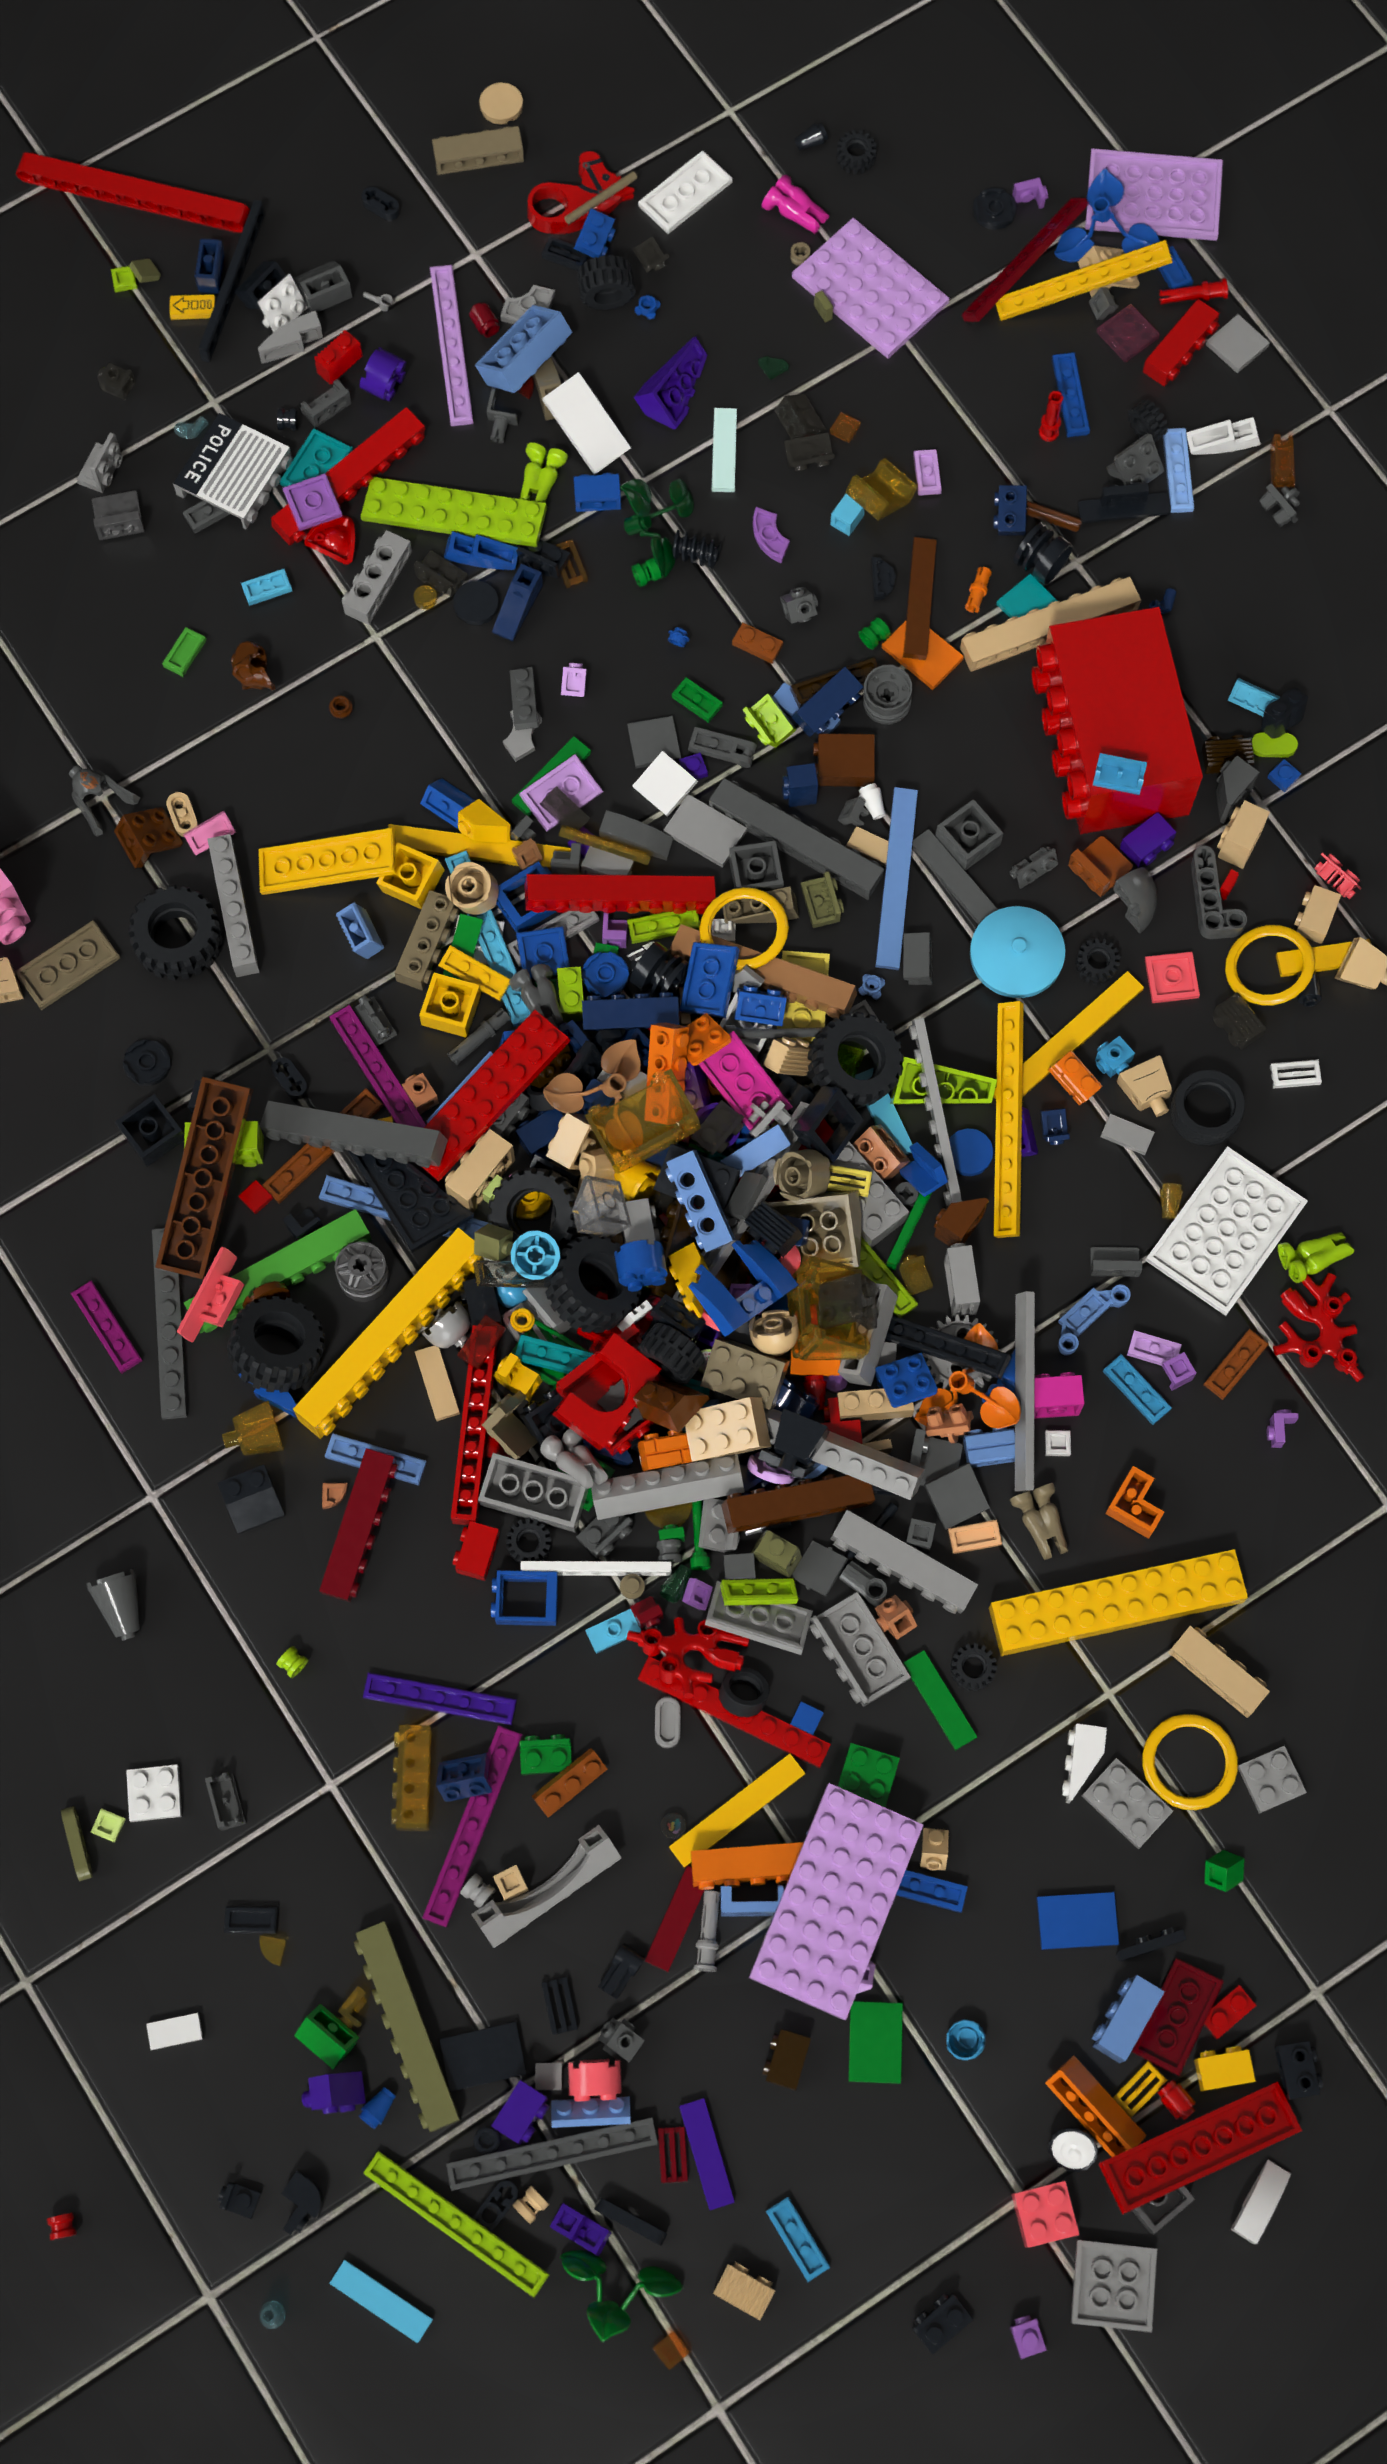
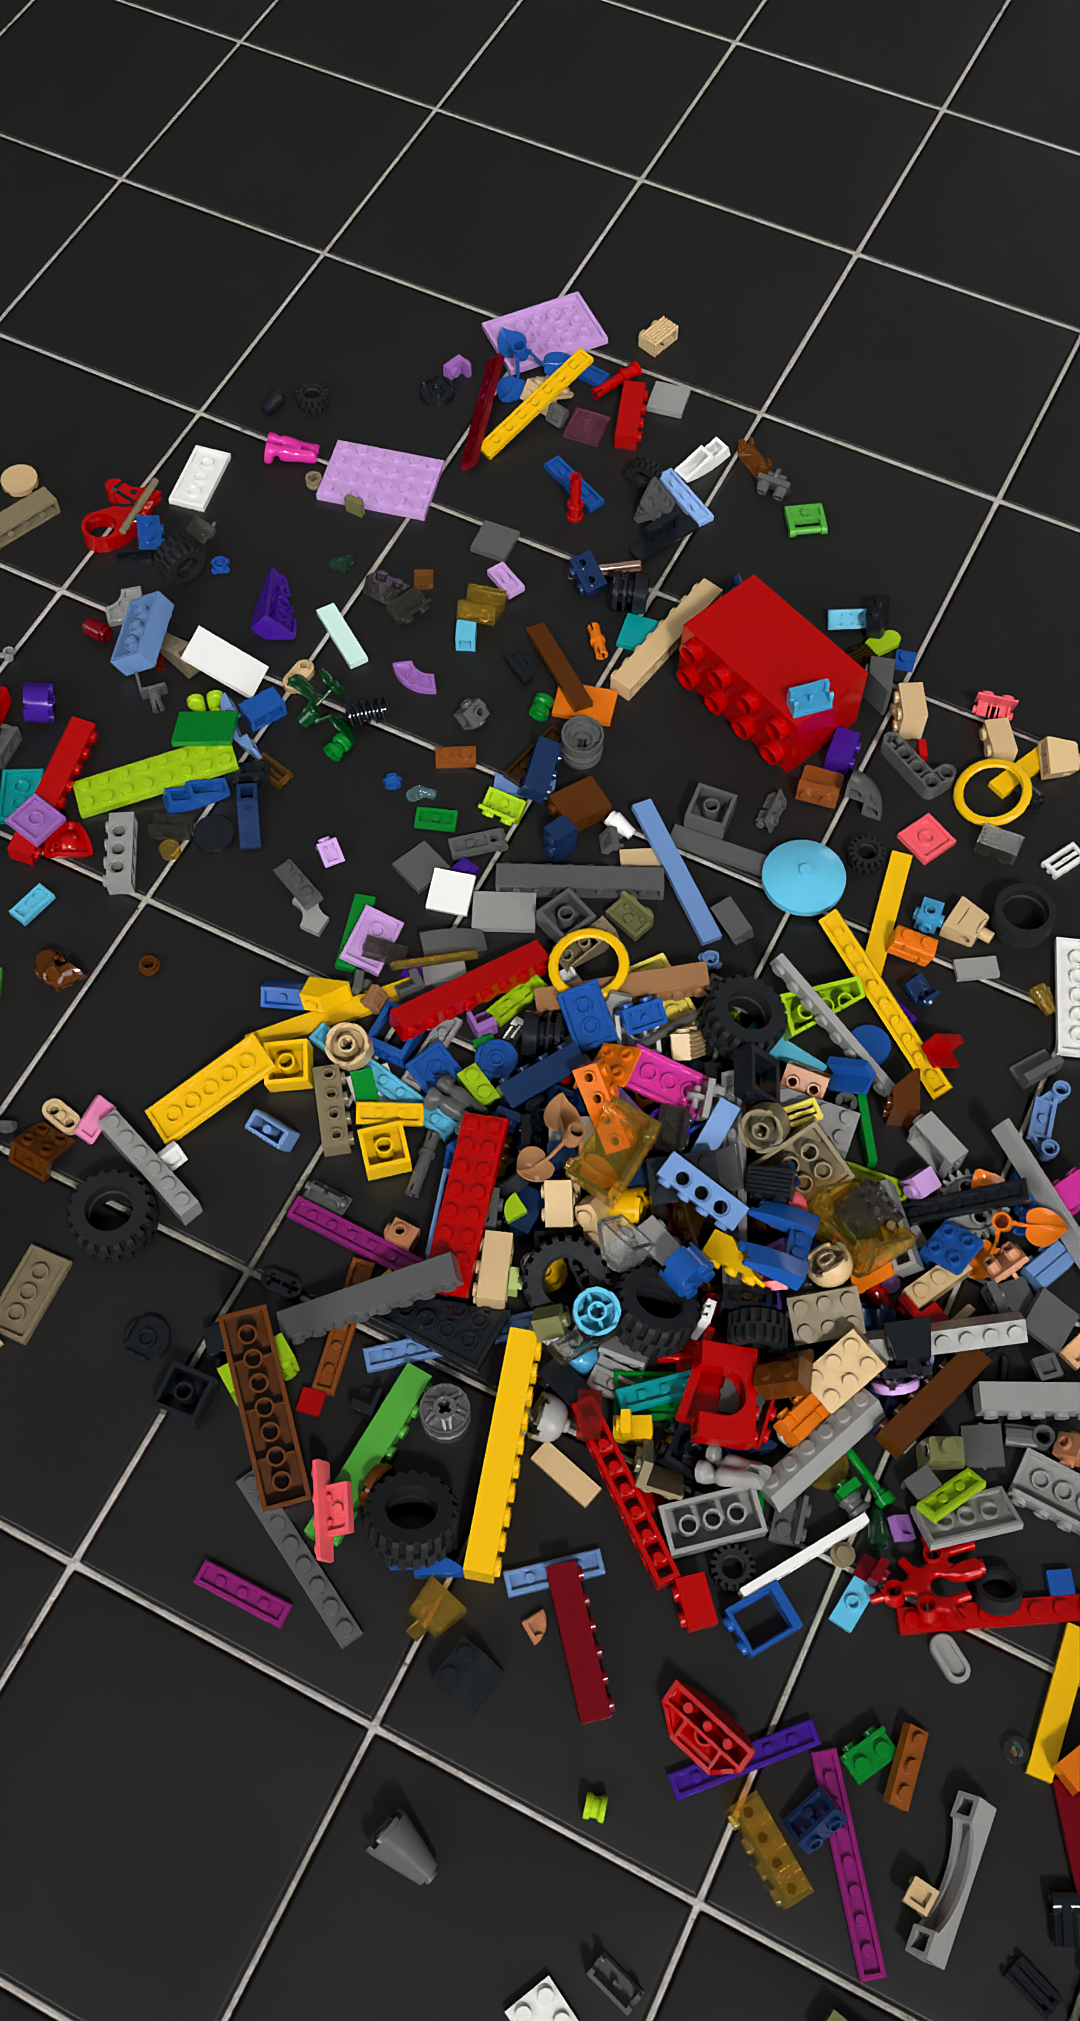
camera: 30 degrees left, 10 degrees down
lavender tile [430,265,473,426] -> none
light grey wheel [460,1873,496,1909] -> none
yellow plate [510,1308,535,1333] -> none
light grey bracket [698,1498,740,1553] -> none
clear yellow bracket [899,1255,933,1295] -> none
none -> white tile [156,1141,188,1172]
none -> green tile [171,711,239,747]
none -> medium blue slope [220,692,263,760]
none -> tan plate [283,660,315,694]
none -> clear light blue arm [406,785,437,802]
none -> dark grey tile [470,520,520,563]
none -> lime tile [504,1193,527,1225]
none -> tan brick [638,316,679,357]
none -> red wedge [661,1679,757,1775]
none -> bright green plate [784,503,828,538]
none -> lavender brick [899,1166,942,1201]
none -> red panel [921,1033,964,1068]

